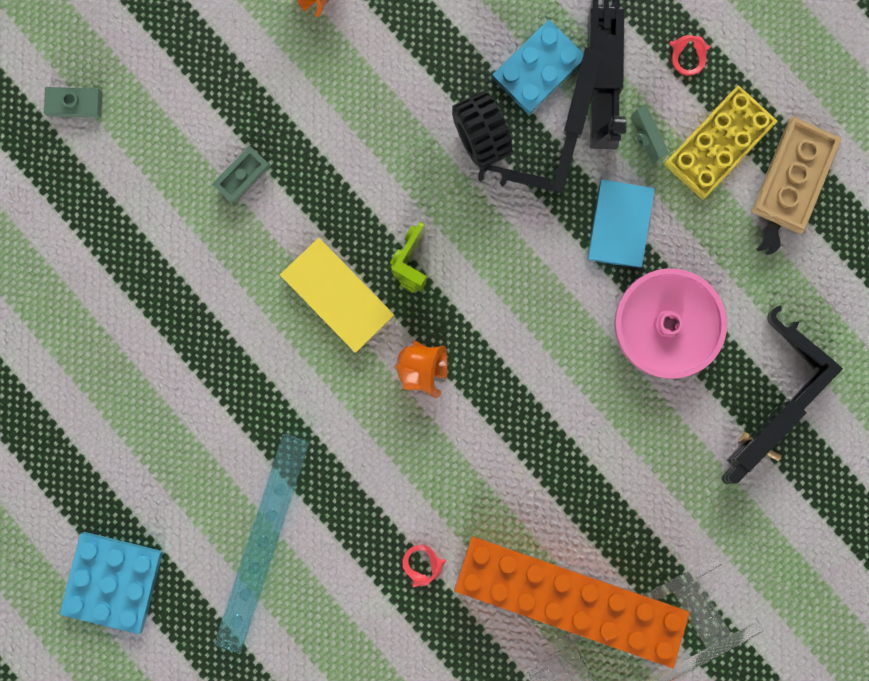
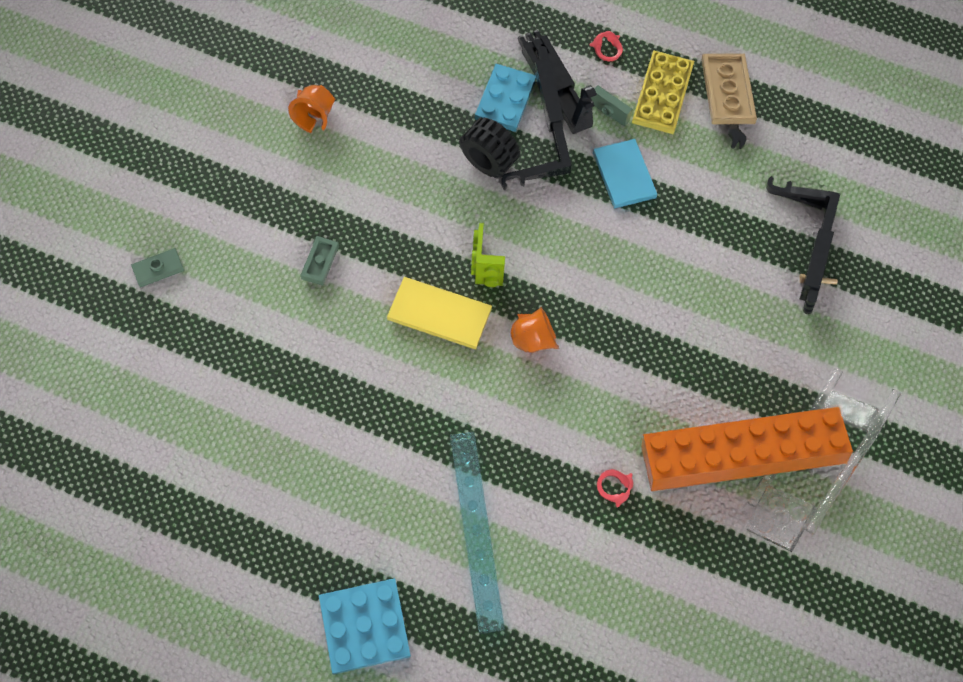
camera: 30 degrees left, 20 degrees down
bright pink dish [614,268,727,379] -> none

